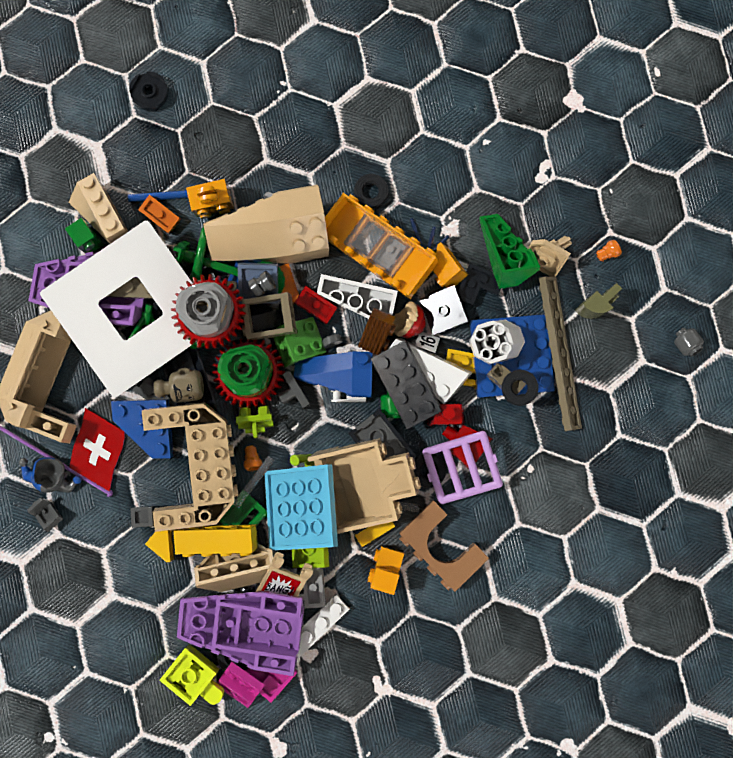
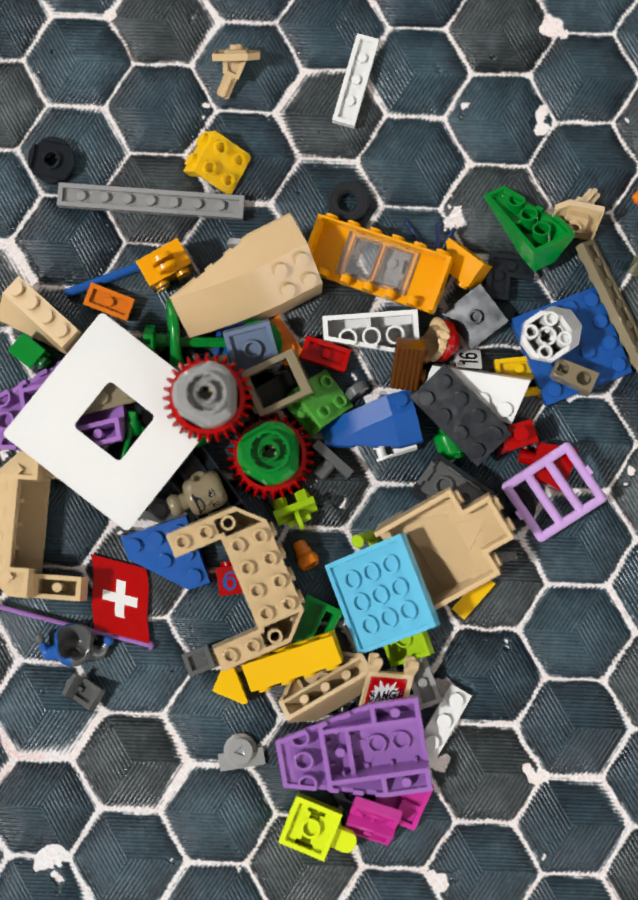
camera: 15 degrees left, 0 degrees up
clear bar [233,456,275,508] -> none
dark grey wheel [248,271,276,297] -> none
light orange brick [367,545,404,595] -> none
medium nougat arch [399,500,489,592] -> none
black tyre [502,370,538,406] -> none
none -> light grey plate [57,182,245,221]
none -> yellow bracket [183,131,251,194]
none -> tan piece [212,44,261,99]
none -> red brick [216,561,243,597]
none -> light grey piece [218,733,266,772]
none -> white plate [332,33,379,129]

